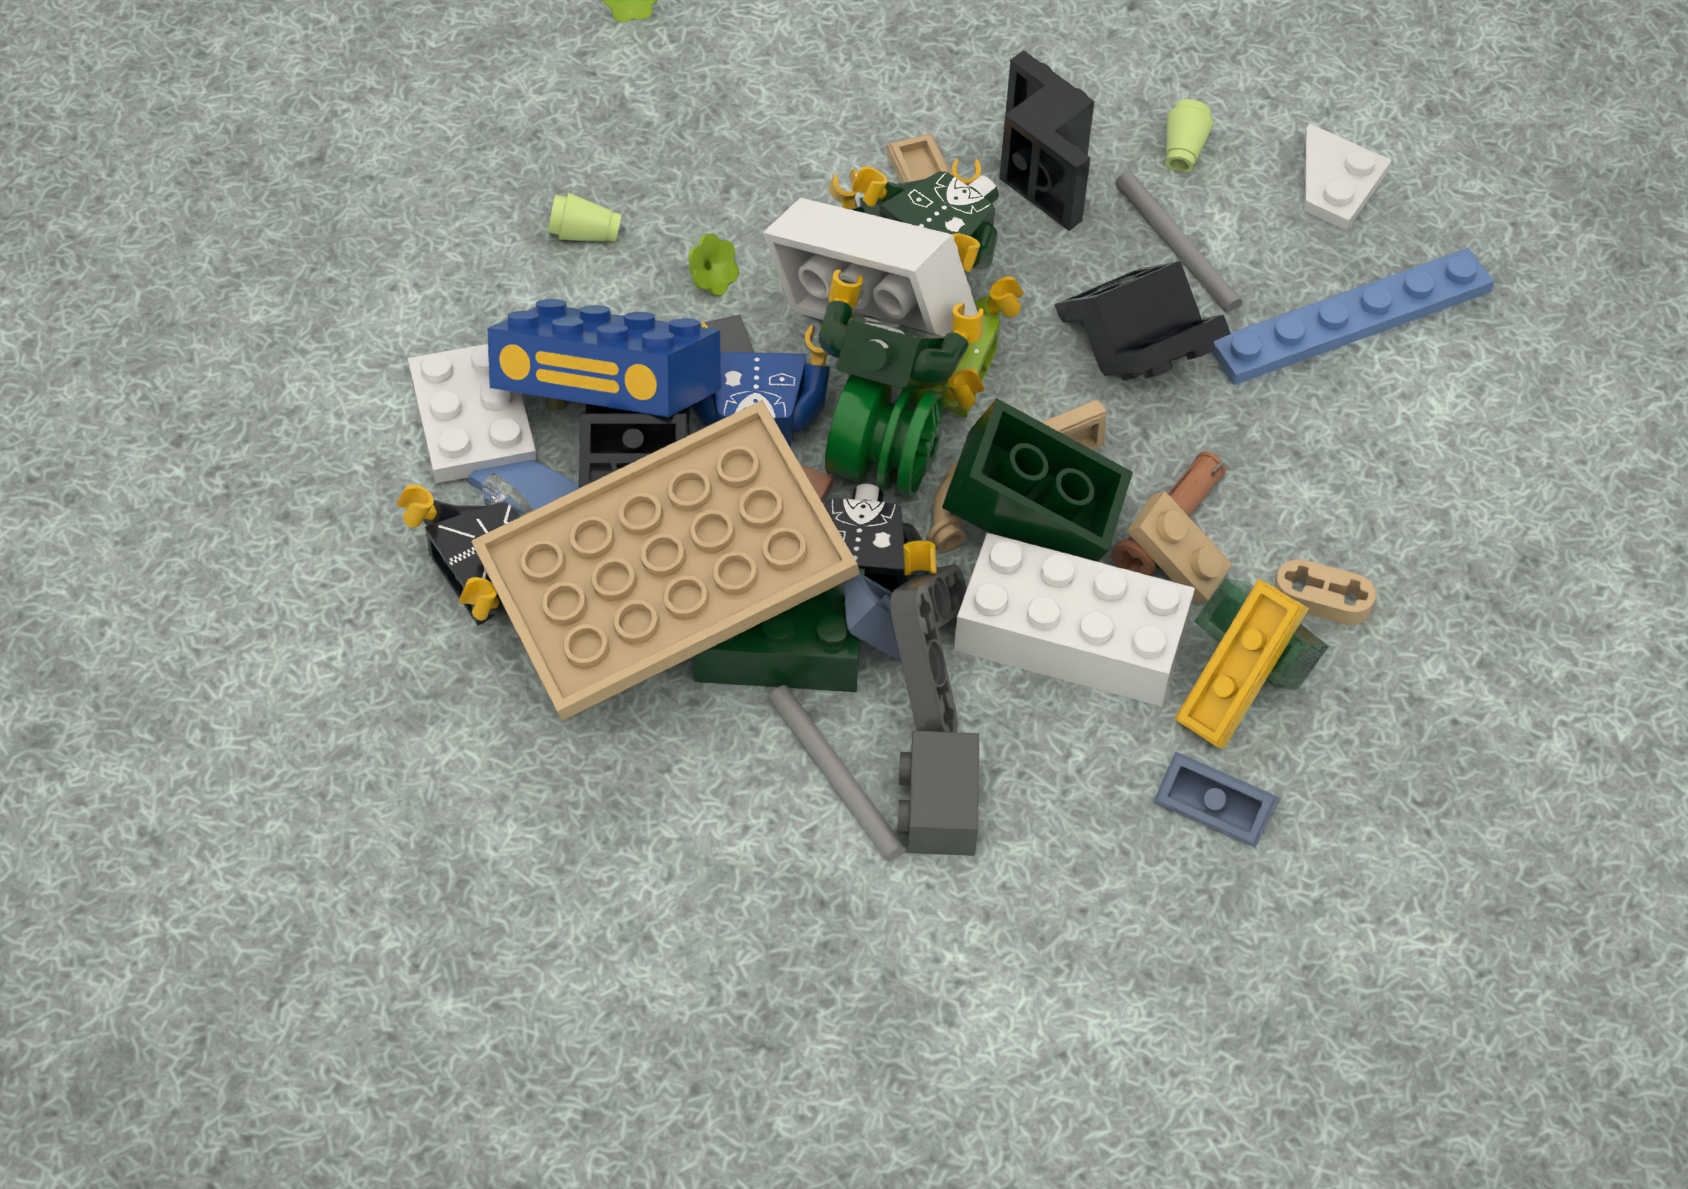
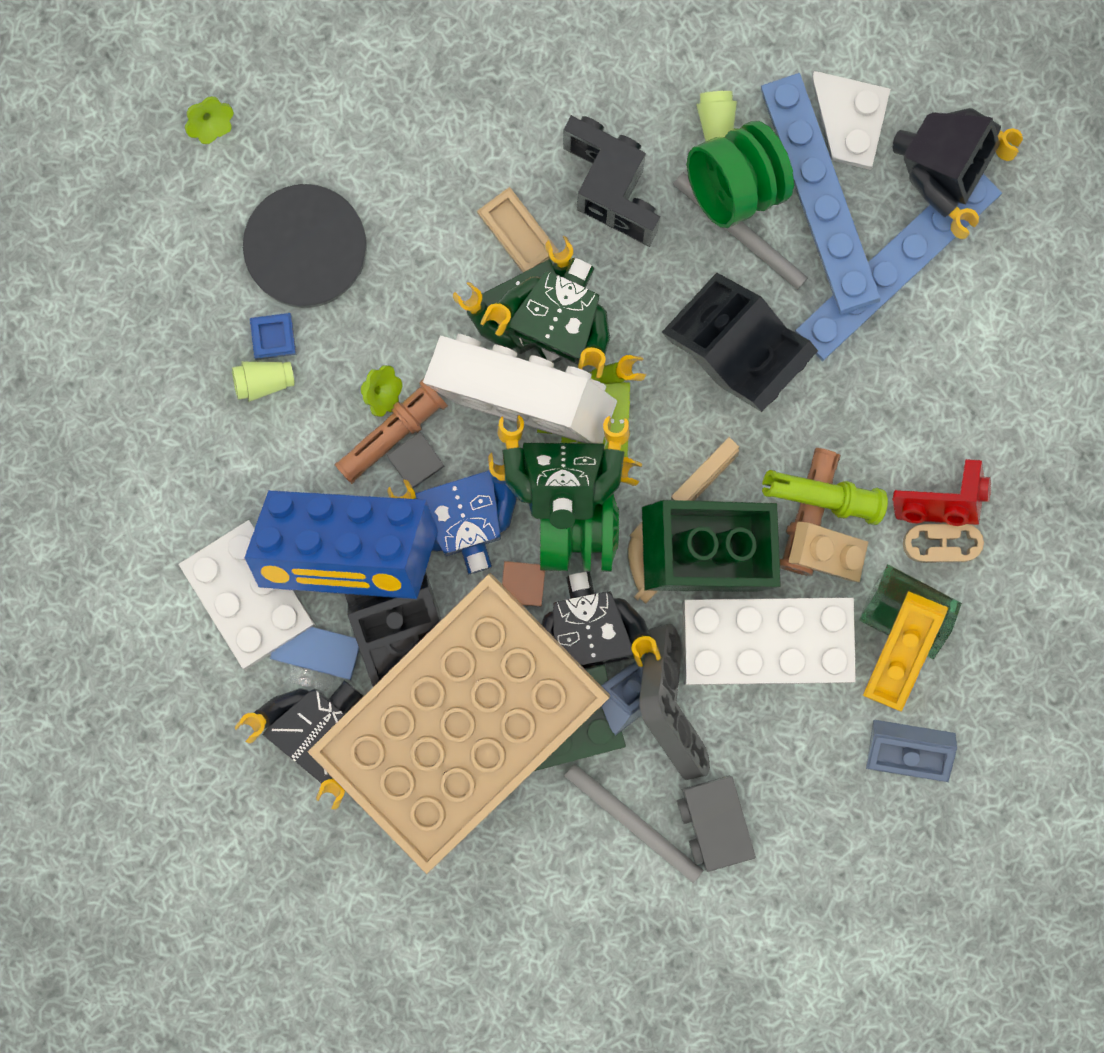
camera: 15 degrees left, 30 degrees up
none -> black tile [243,184,367,308]
none -> blue tile [250,313,297,360]
none -> nougat pin [334,378,448,484]
none -> green wheel [686,121,794,228]
none -> medium blue plate [761,73,881,315]
none -> lime pin [762,470,888,525]
none -> black torso [892,108,1023,239]
none -> red bracket [892,459,991,526]

